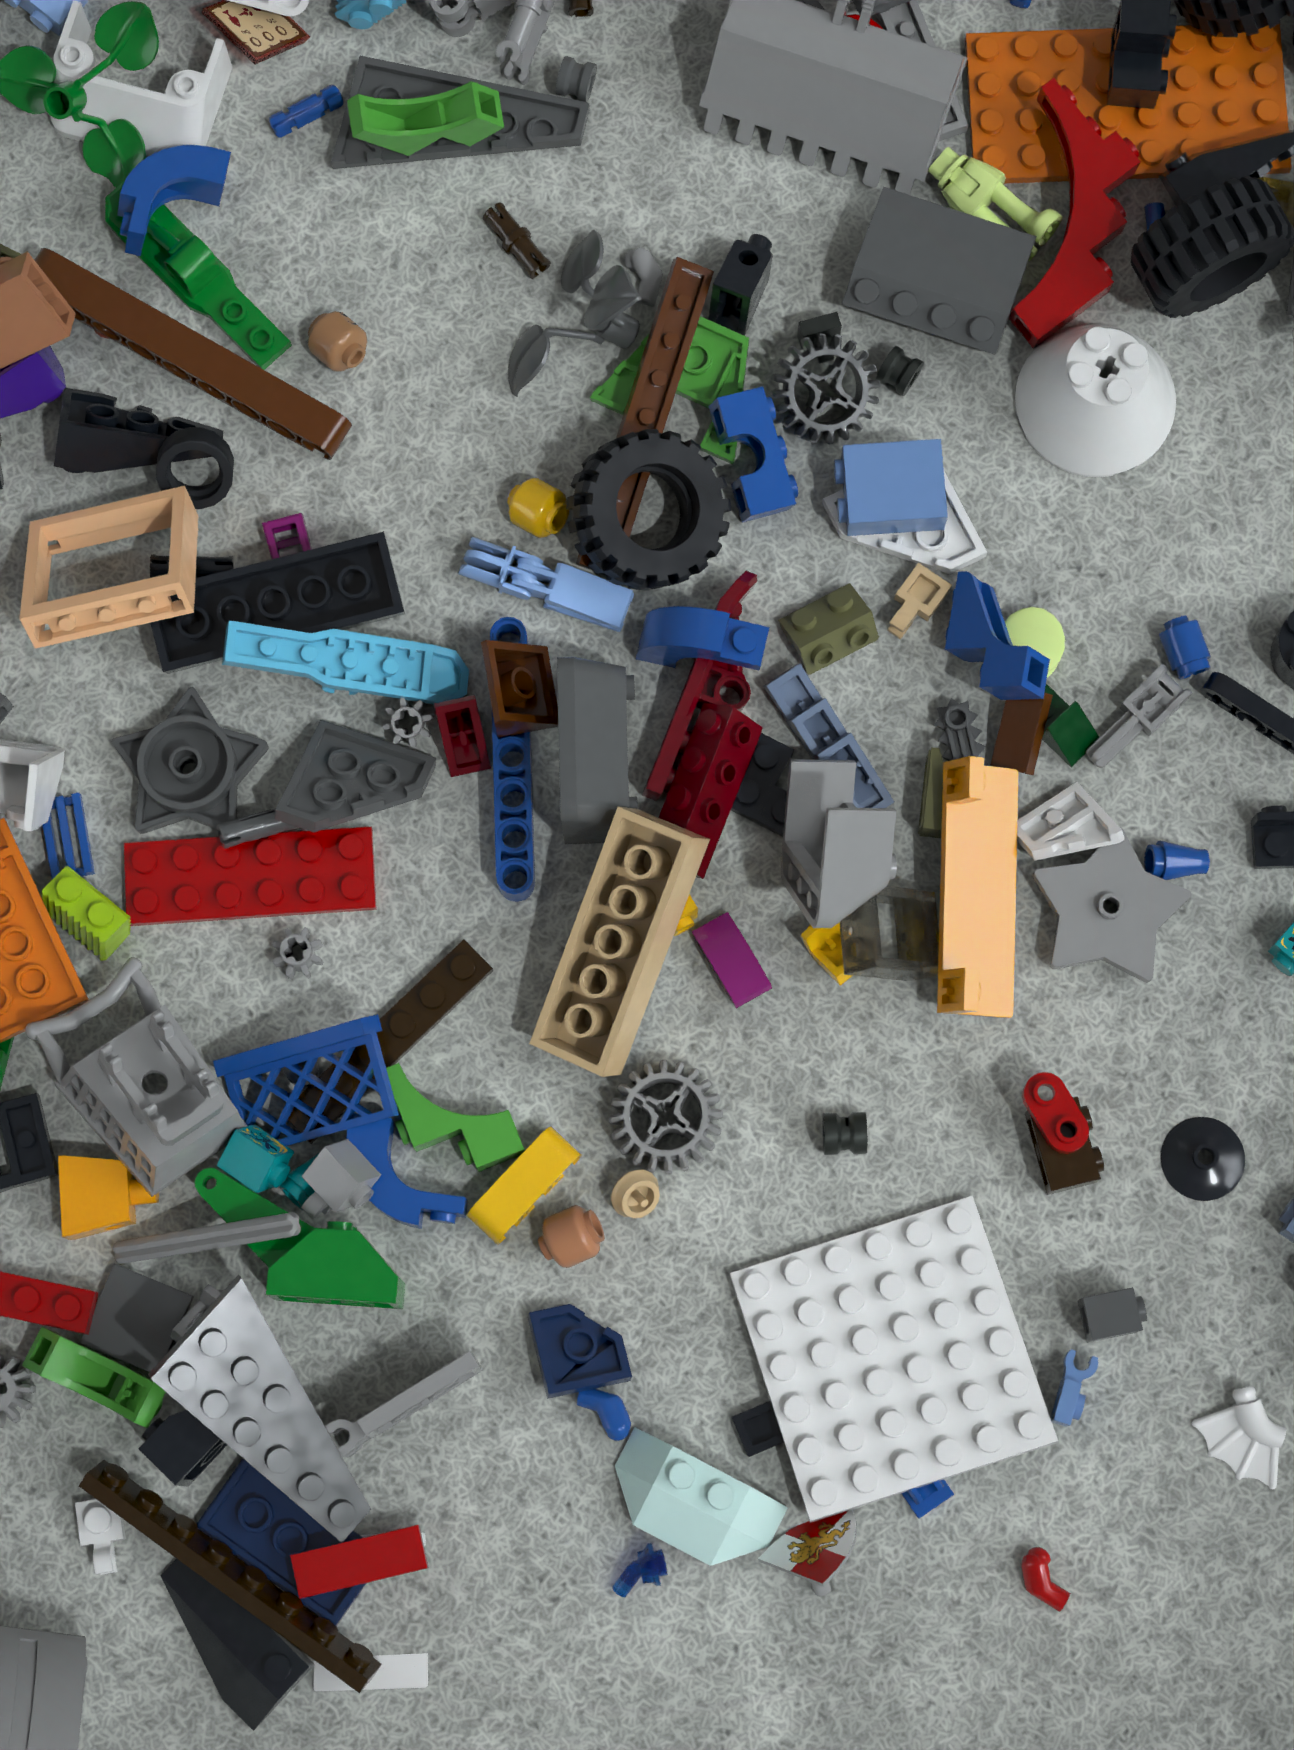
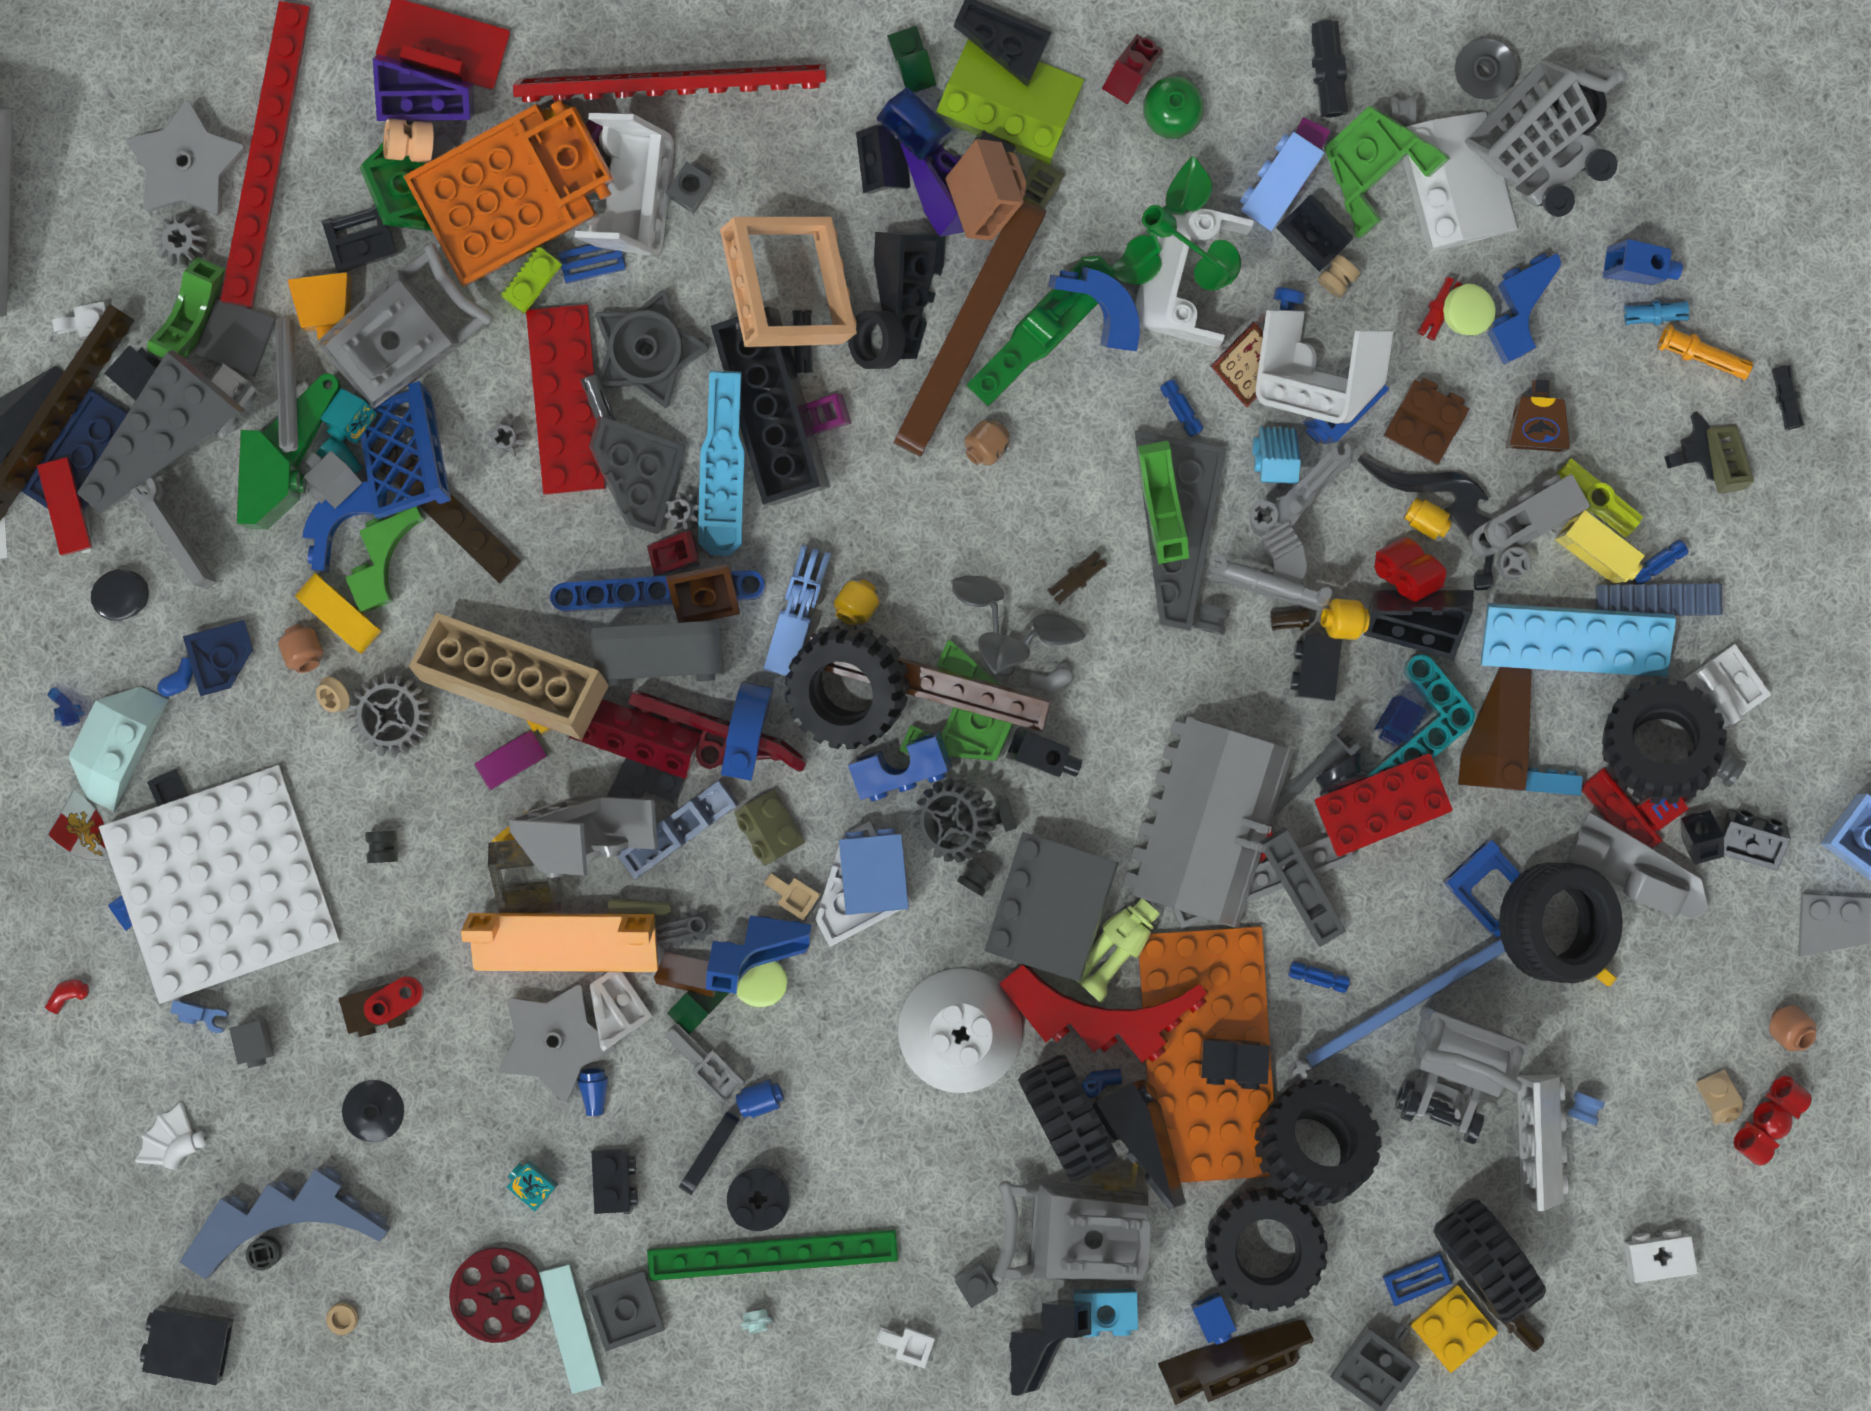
camera: 85 degrees right, 10 degrees up
none -> black piece [91,569,149,621]

